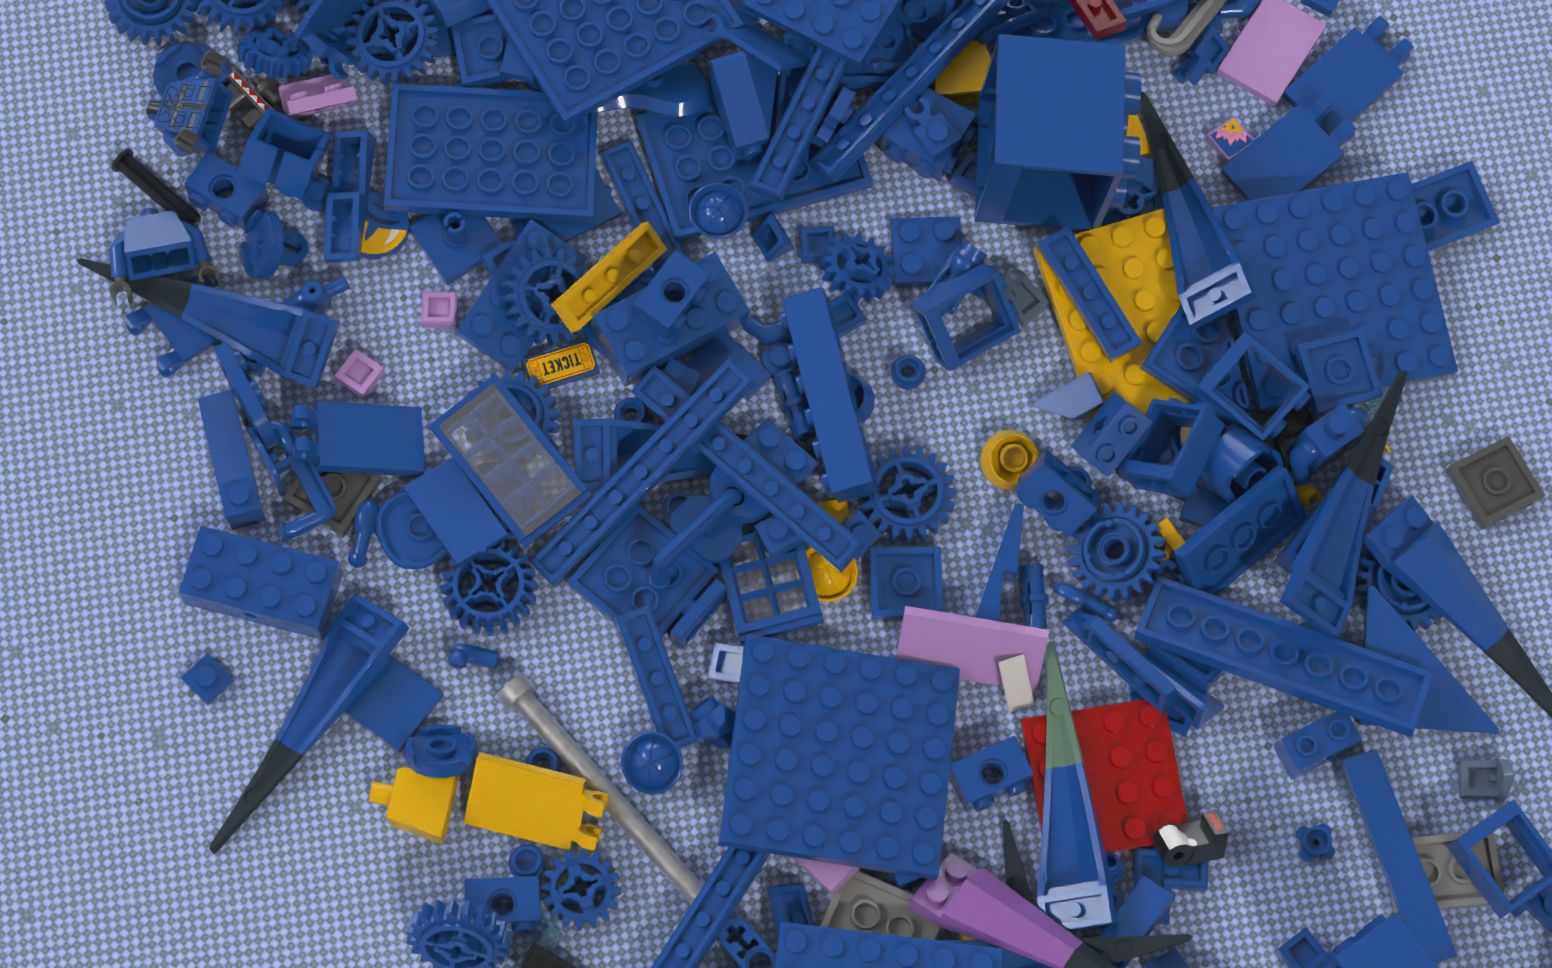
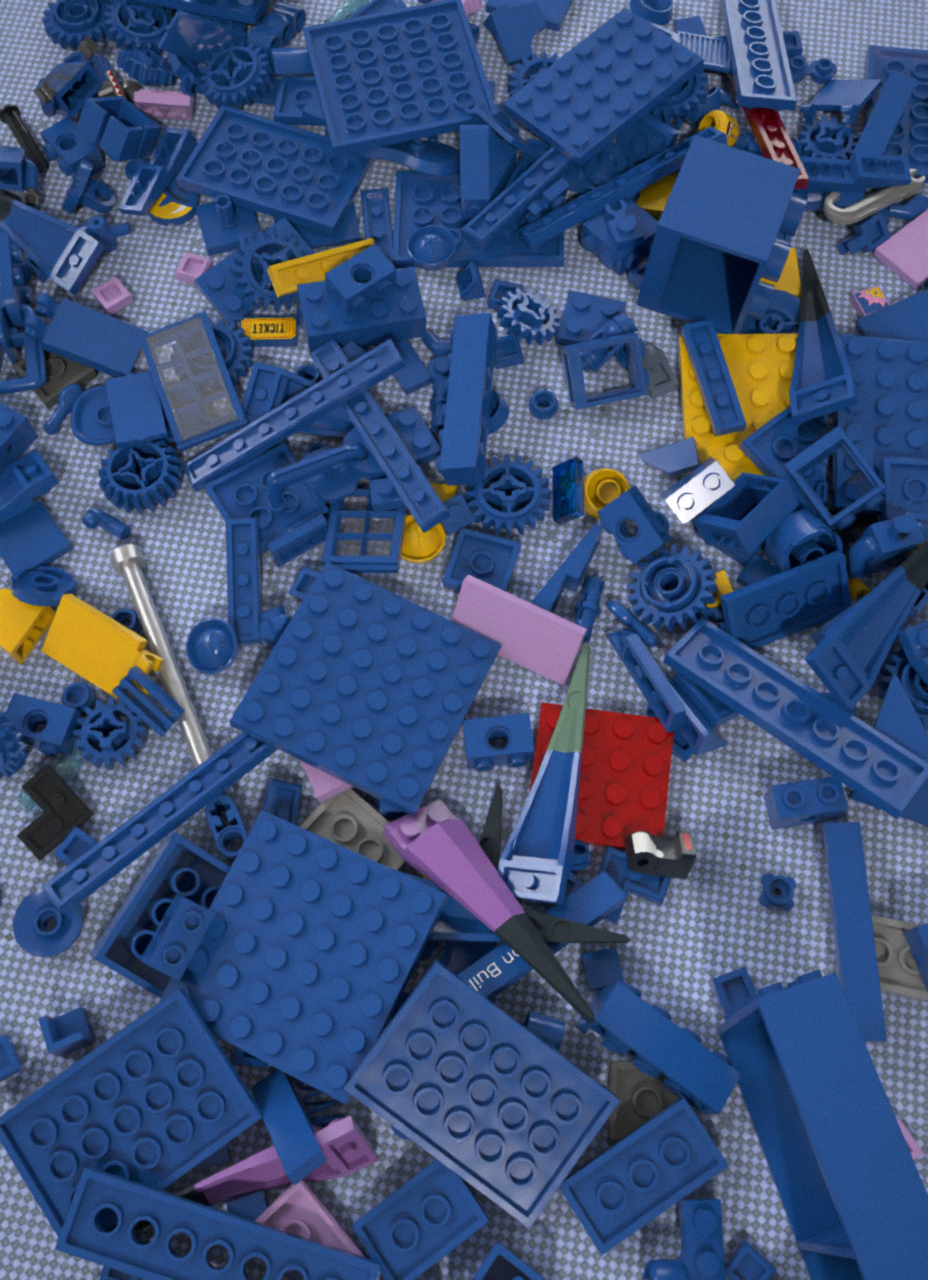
camera: 25 degrees right, 5 degrees down
white sticker [998,654,1034,713] -> none
none -> blue tile [112,665,185,737]
none -> clear blue tile [552,457,584,525]

